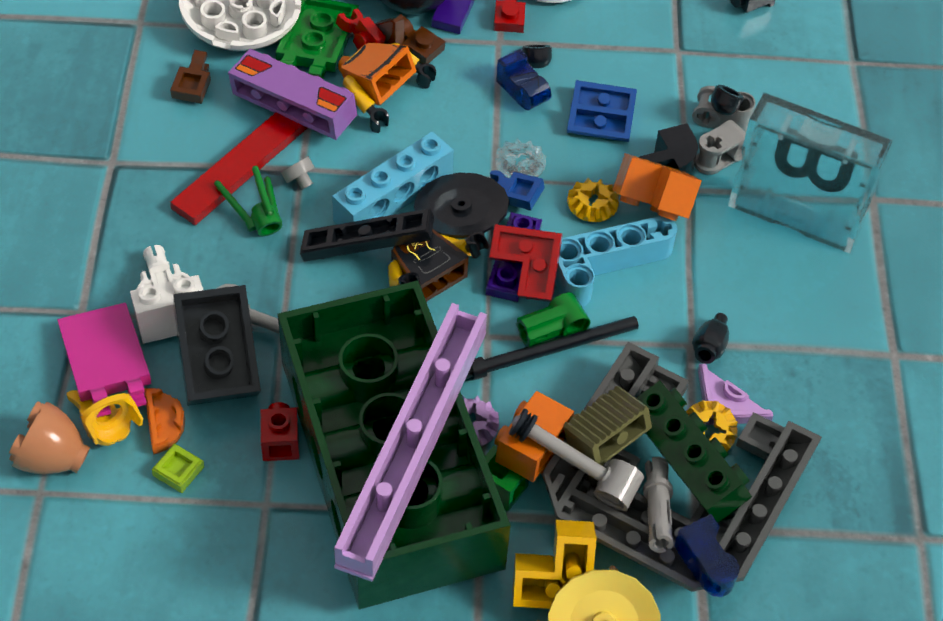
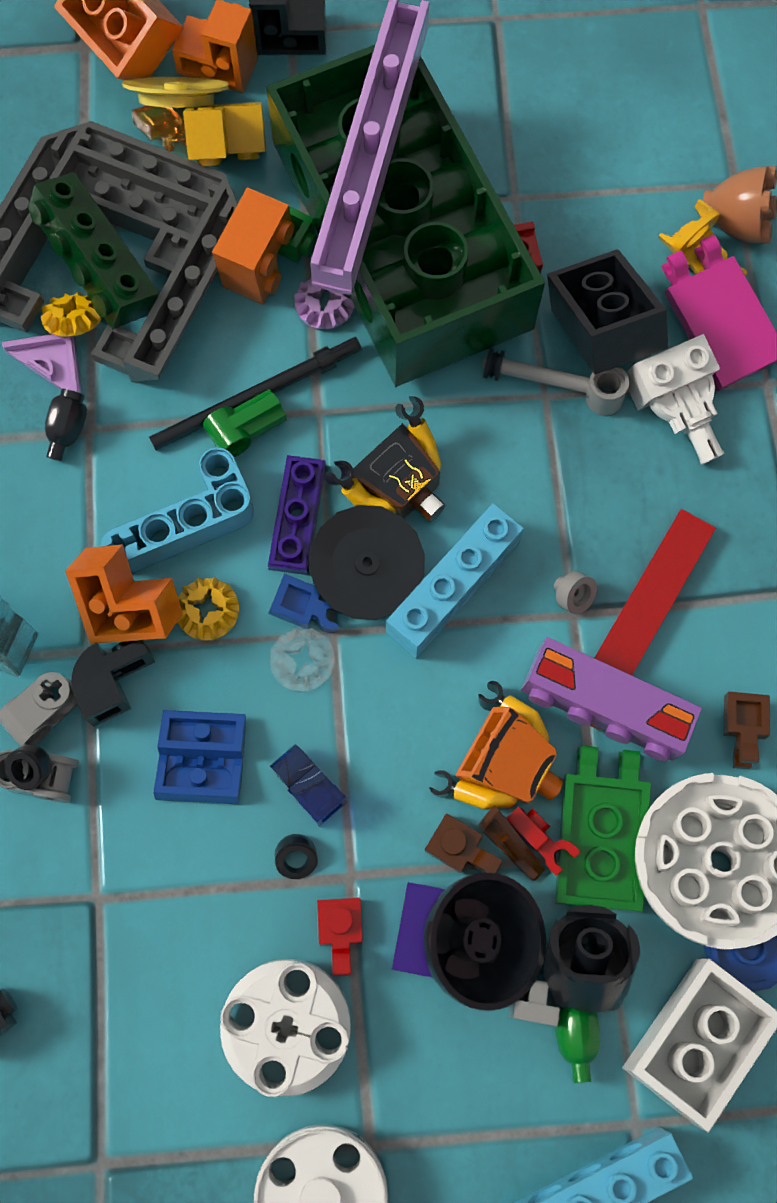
camera: 175 degrees right, 20 degrees up
orange tile [144,388,185,455] -> none
lime tile [151,443,204,493] -> none
green plant [214,166,282,236] -> none
black plate [300,208,434,262] -> none
red plate [489,224,563,302] -> none
light grey piece [509,409,644,511] -> none
olive brick [563,386,652,465] -> none
light grey pin [643,456,674,553] -> none
clear blue leg [674,514,739,597] -> none

